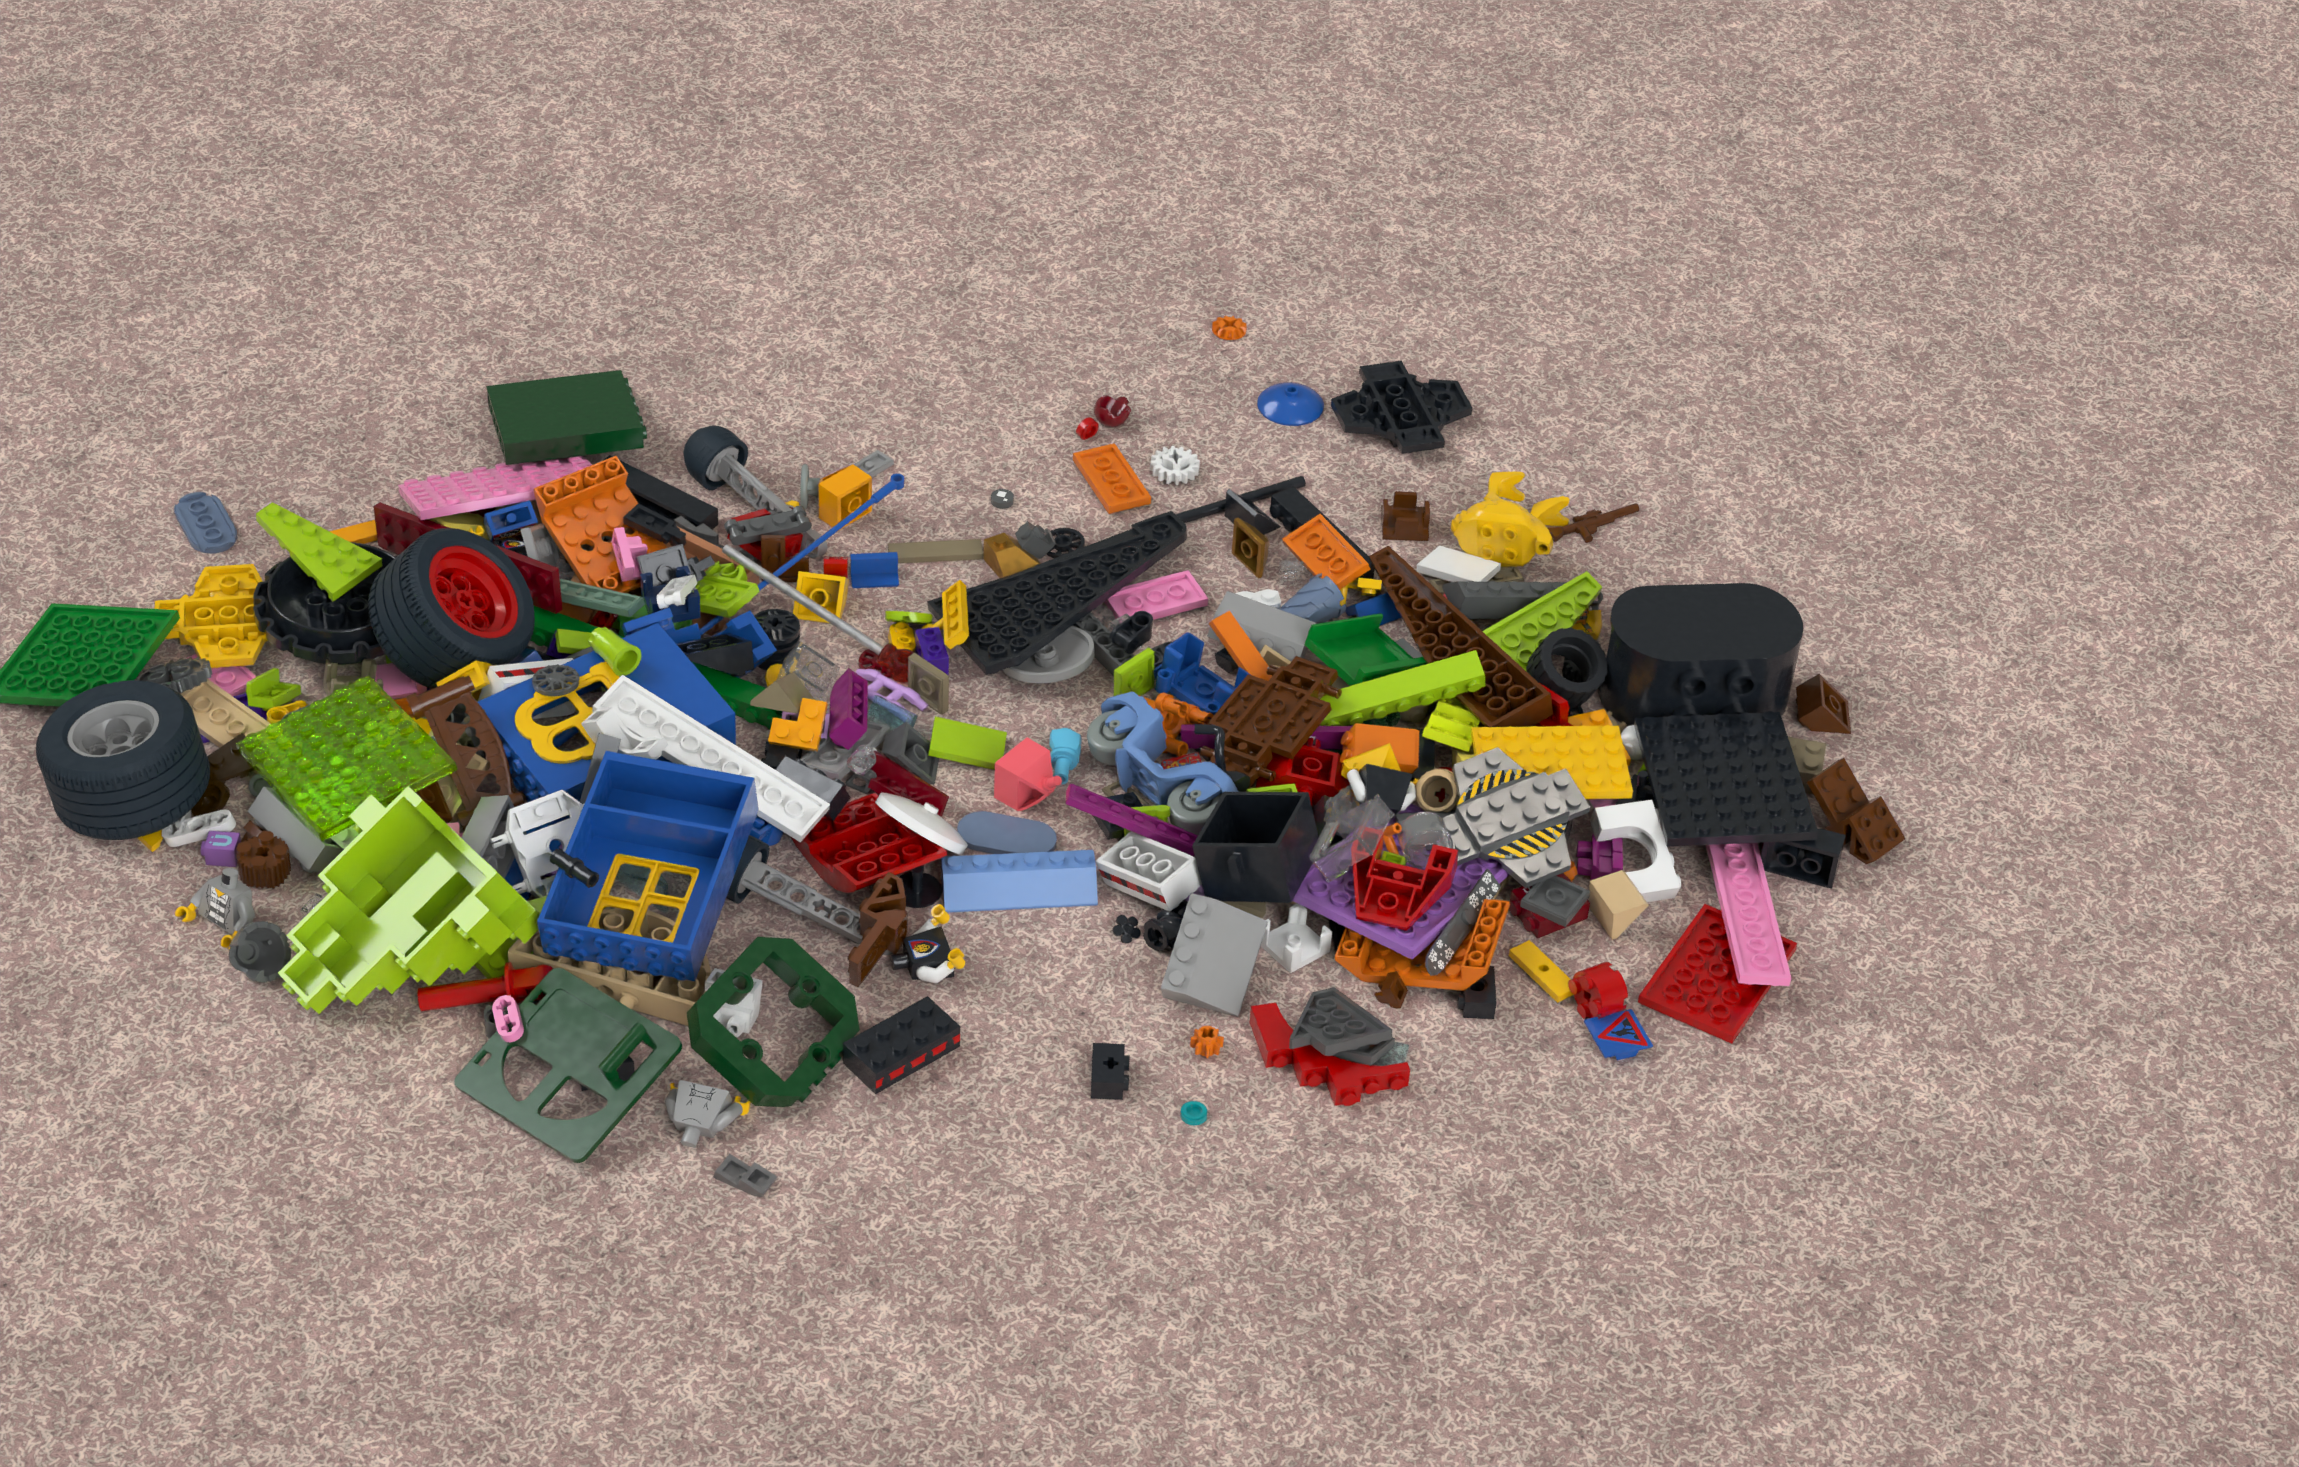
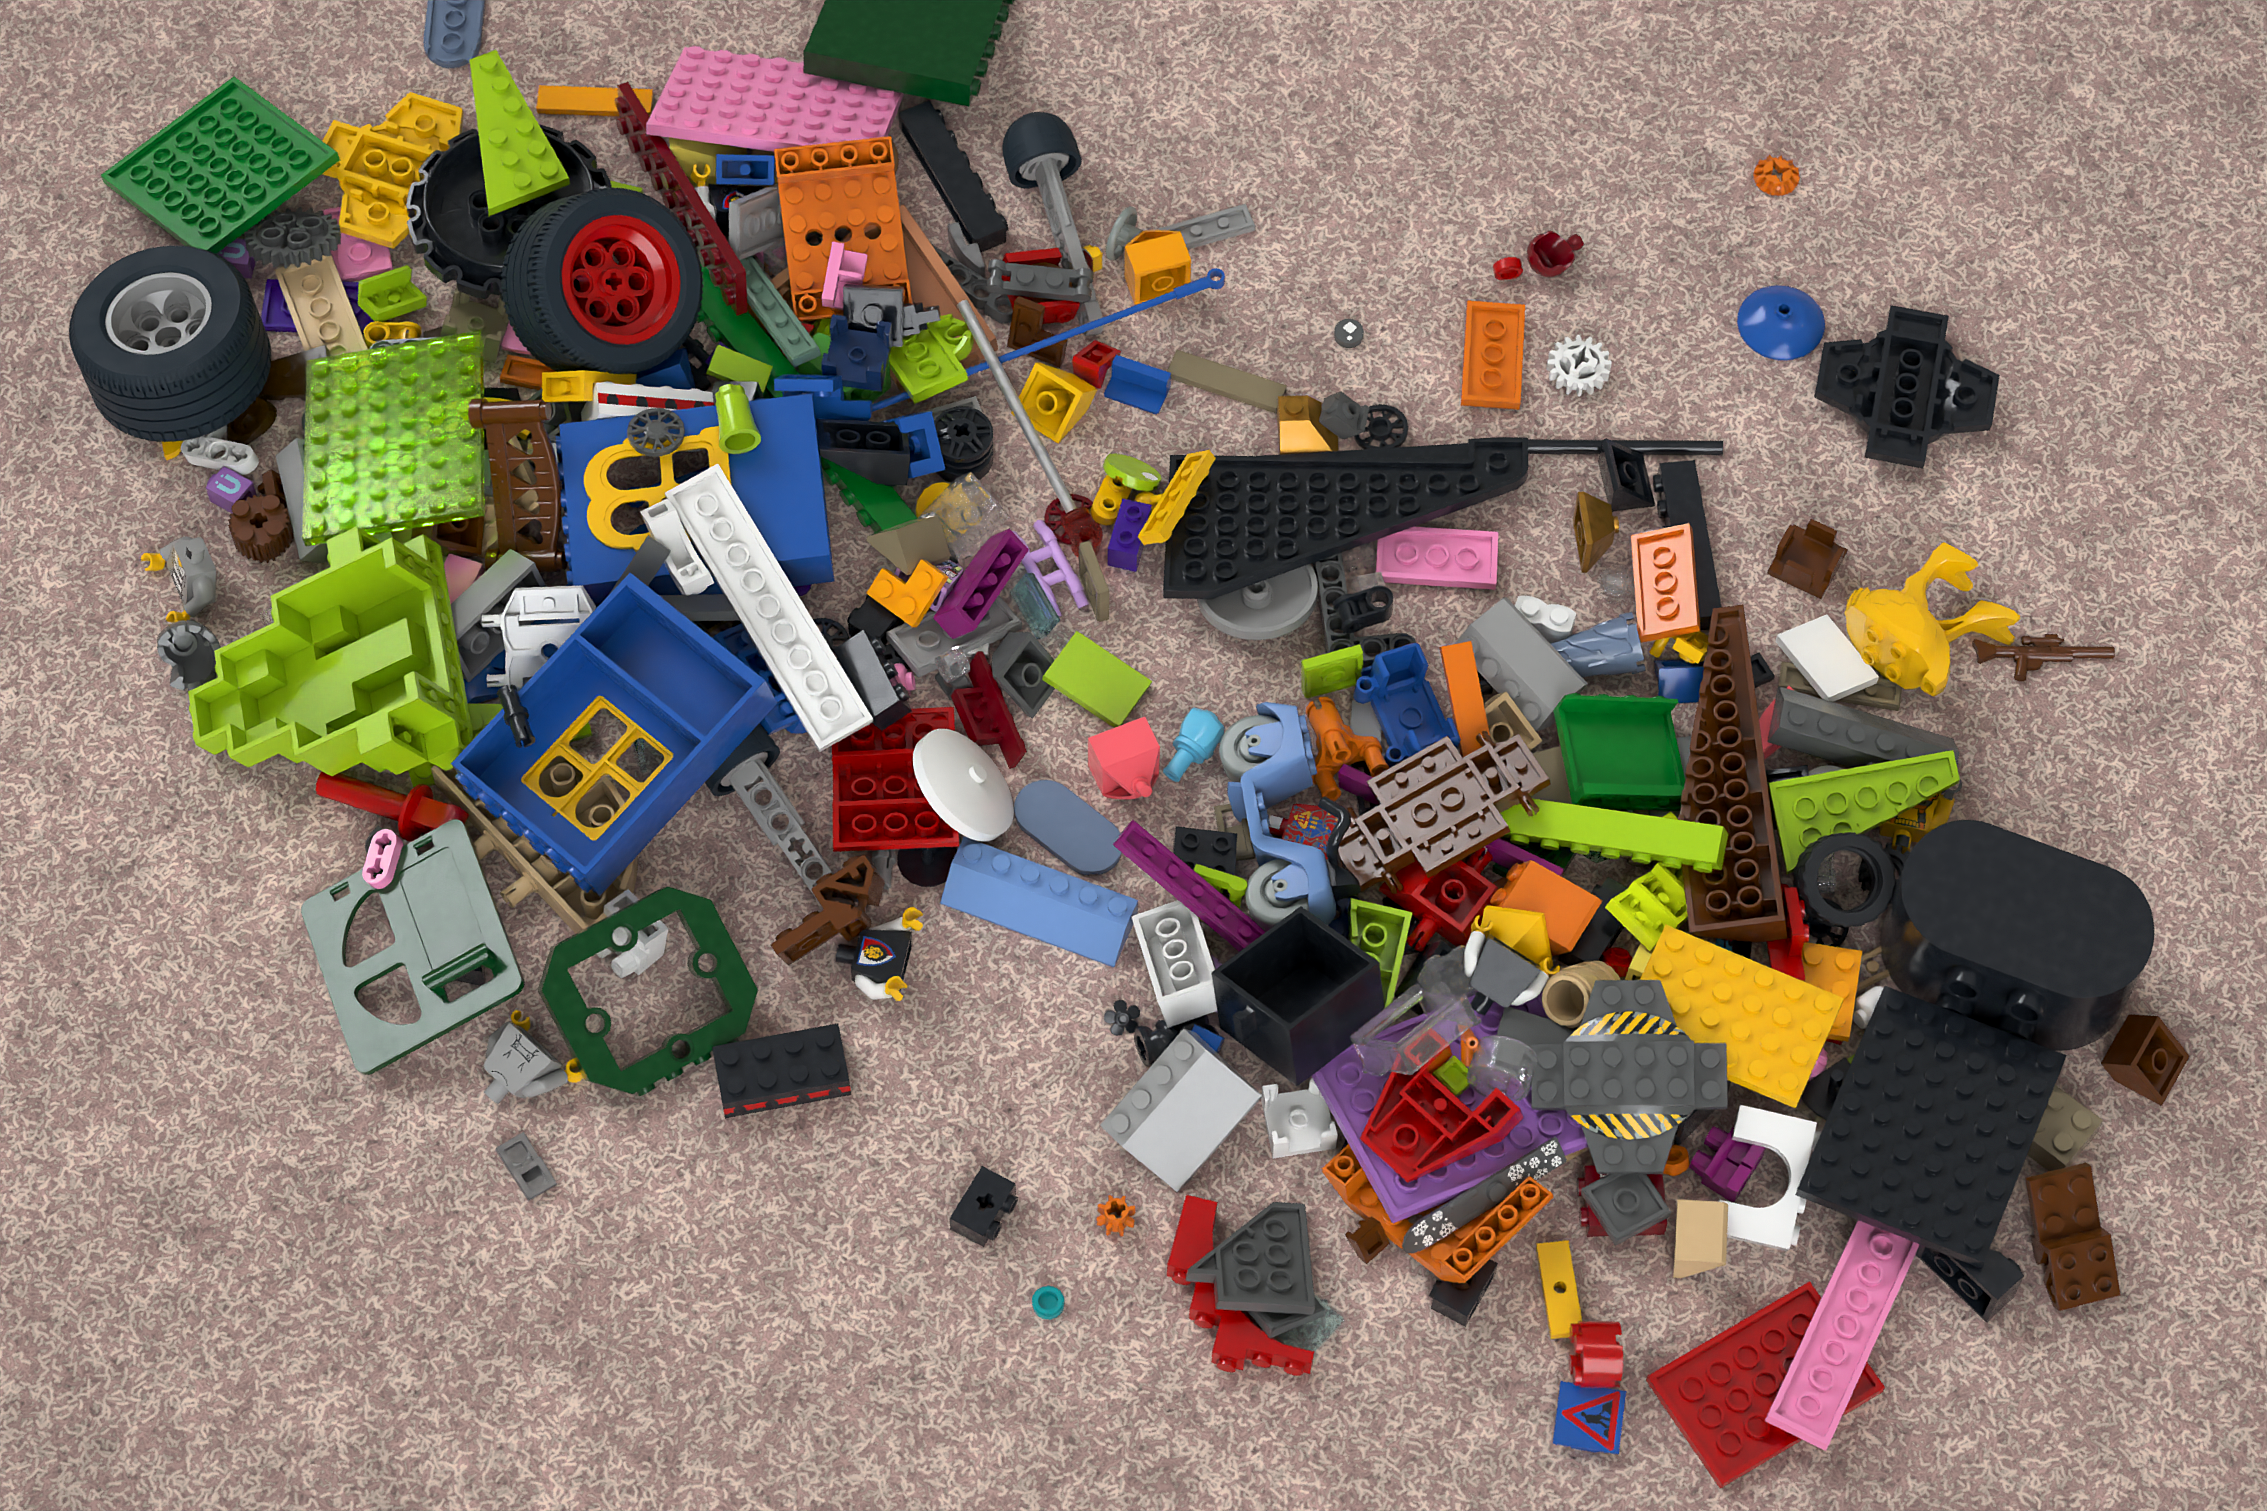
camera: 30 degrees right, 20 degrees up
black hinge [623,504,686,546] -> none
white plate [657,575,697,609] -> none

